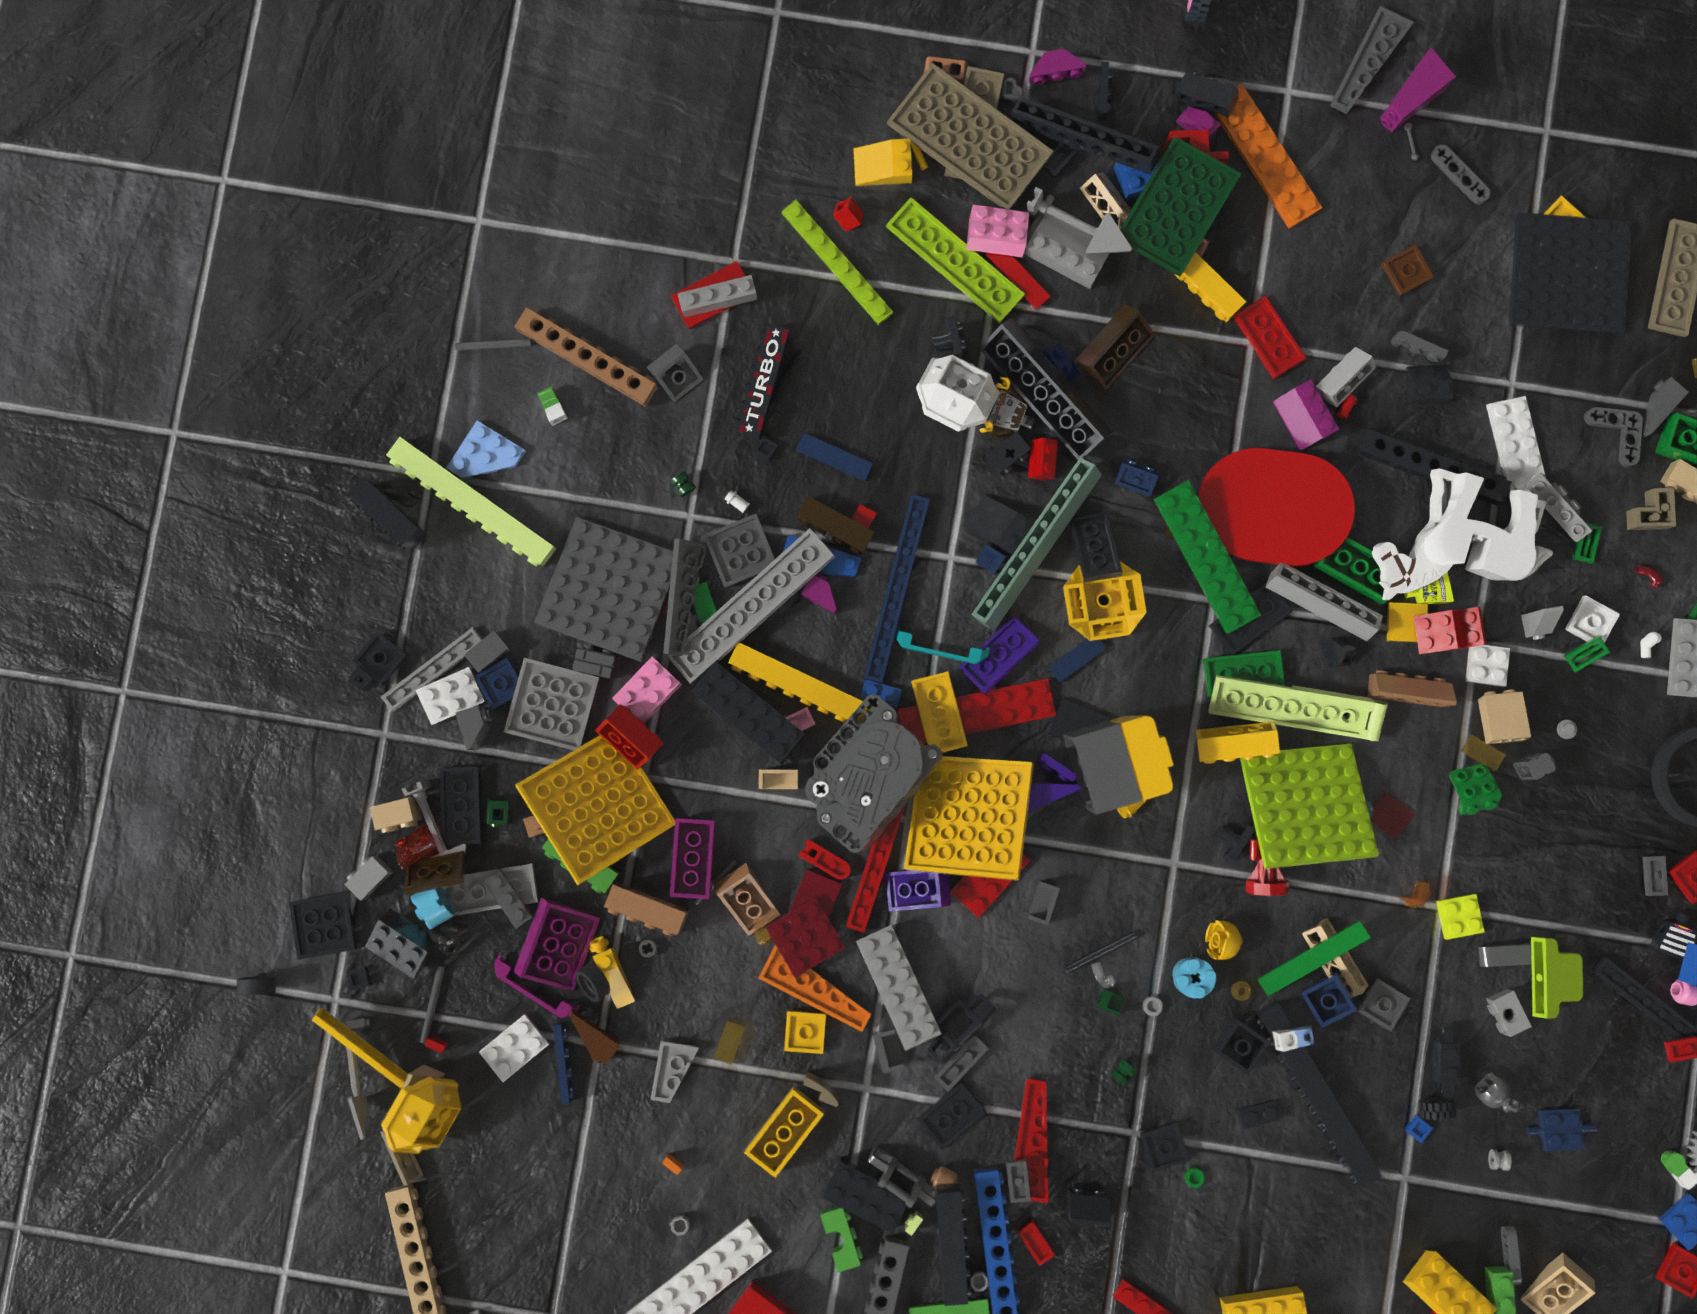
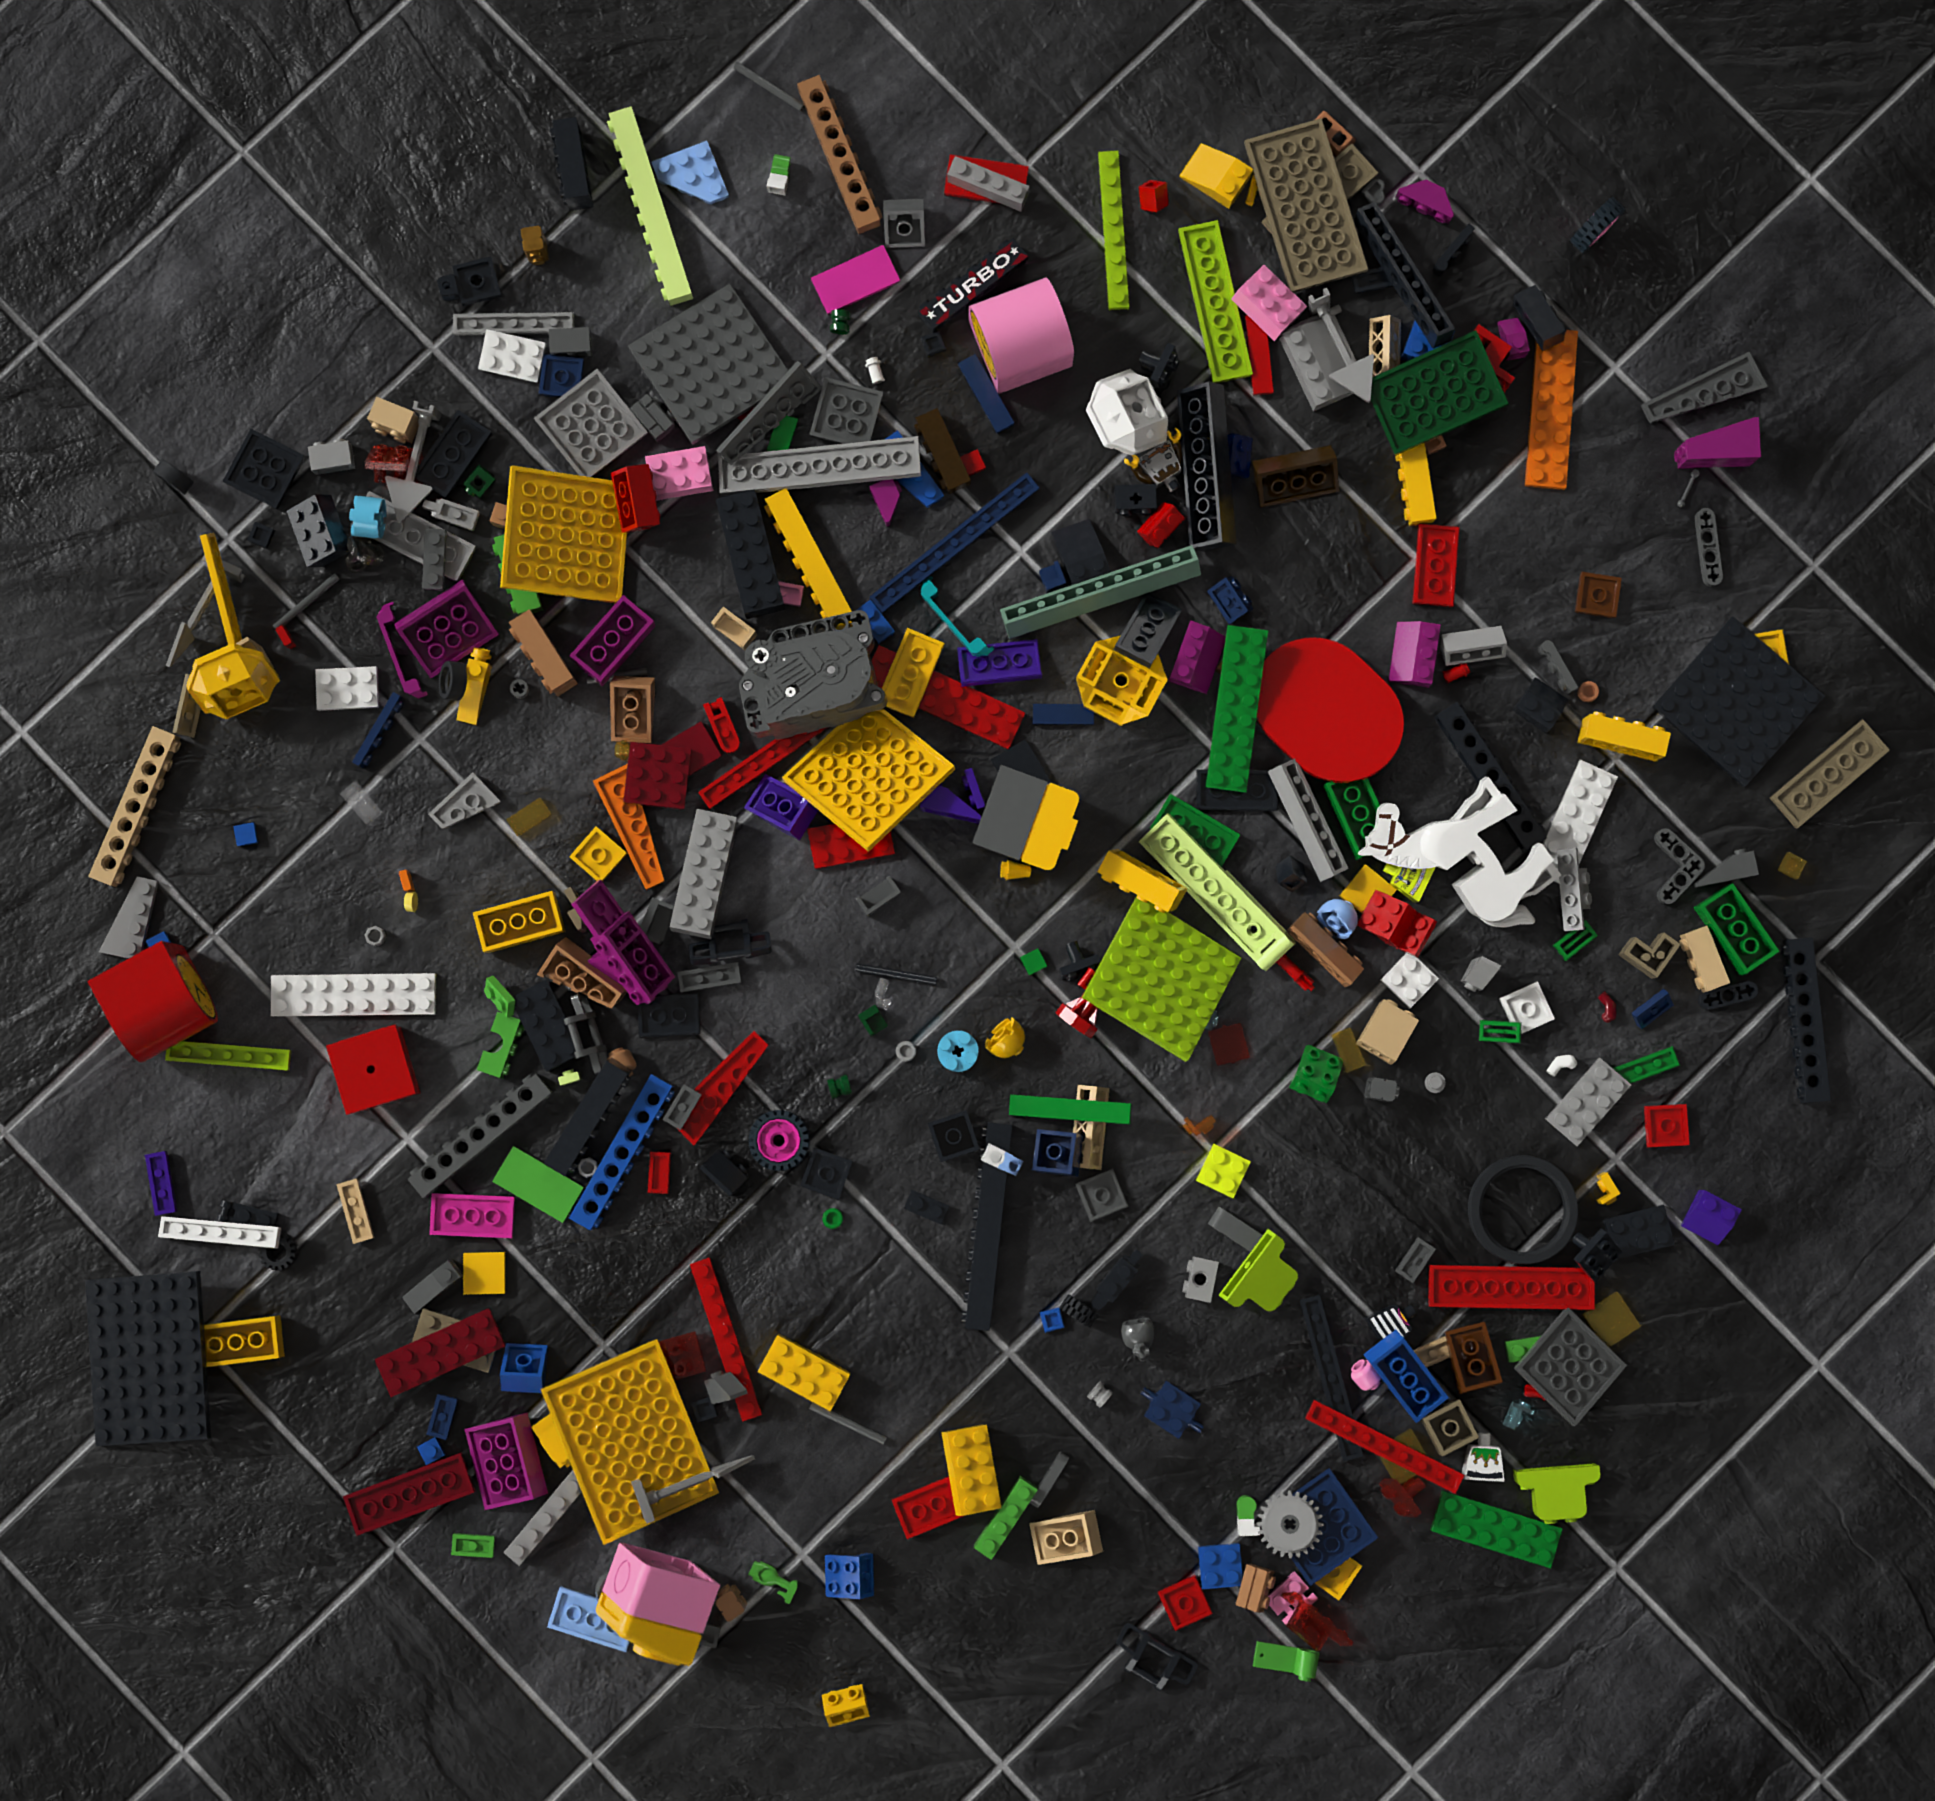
camera: 30 degrees right, 0 degrees up
dark brown tile [404,851,466,895] -> none
dark grey slope [456,705,493,751] -> none
reddish brown slope [569,1008,620,1065] -> none
clear yellow plate [1231,981,1251,1001] -> none
none -> blue tile [233,822,259,847]
none -> clear plate [340,781,382,825]
none -> light yellow tile [404,891,418,912]
none -> light grey hinge [422,498,480,531]
none -> bright green plate [484,976,515,1018]
none -> pearl gold brick [521,226,549,265]
none -> medium nougat wedge [537,937,627,1009]
none -> magenta wedge [571,880,675,1005]
none -> wheel [748,1110,810,1171]
none -> dark pink tile [811,245,900,315]
none -> bright pink brick [969,277,1074,394]
none -> green tile [1020,948,1047,976]
none -> magenta slope [1169,620,1225,694]
none -> red piece [1276,954,1315,991]
none -> light blue cylinder [1317,899,1358,939]
none -> yellow brick [1577,712,1671,762]
none -> nougat tile [1578,681,1599,702]
none -> dark blue plate [1631,989,1674,1029]

